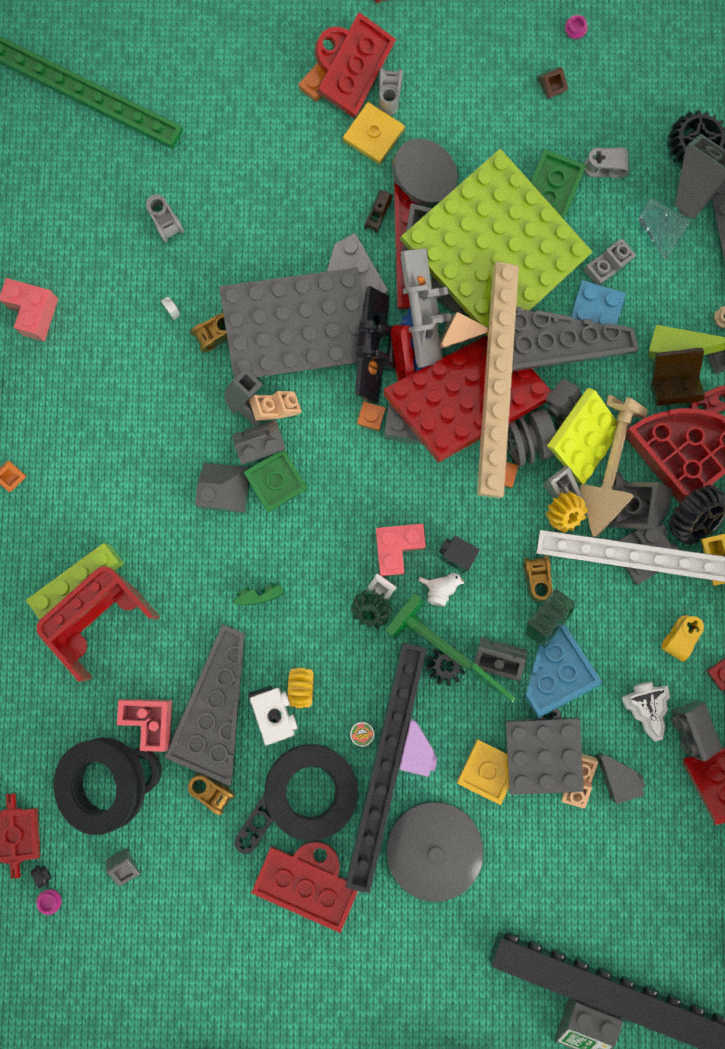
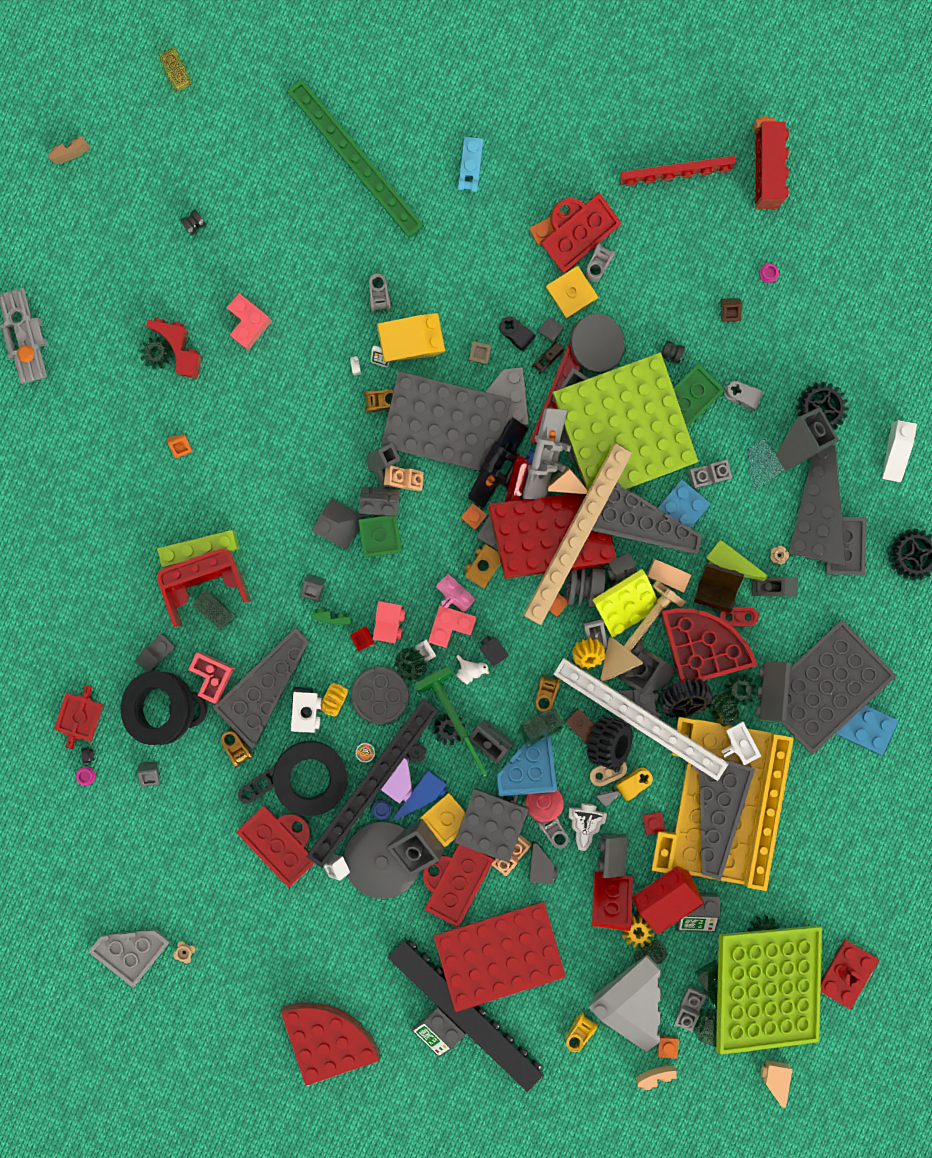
camera: 20 degrees right, 5 degrees up
none -> dark grey slope [135,633,176,672]
none -> clear green brick [192,590,237,631]
none -> flat silver slope [300,574,325,602]
none -> white slope [324,854,350,880]
none -> red plate [350,626,375,652]
none -> dark grey tile [351,667,409,724]
none -> slope [371,346,390,367]
none -> blue plate [372,800,392,819]
none -> coral brick [373,601,406,643]
none -> yellow slope [377,313,445,362]
none -> dark grey slope [387,819,445,877]
none -> blue slope [394,769,447,820]
none -> black plate [407,743,426,762]
none -> red plate [423,844,494,927]
none -> red plate [433,902,566,1012]
none -> bright pink plate [436,574,476,613]
none -> medium azure plate [458,137,483,192]
none -> pearl gold brick [464,544,501,589]
none -> dark tan plate [469,341,492,365]
none -> black piece [499,316,536,352]
none -> coral tile [525,789,564,822]
none -> light grey piece [536,818,568,848]
none -> dark grey slope [538,317,564,343]
none -> reddish brown brick [564,707,594,744]
none -> black tyre [587,717,633,770]
none -> tan plate [589,763,627,786]
none -> flat silver slope [595,789,620,807]
none -> light nougat slope [647,559,691,593]
none -> pearl dark grey wheel [661,340,685,364]

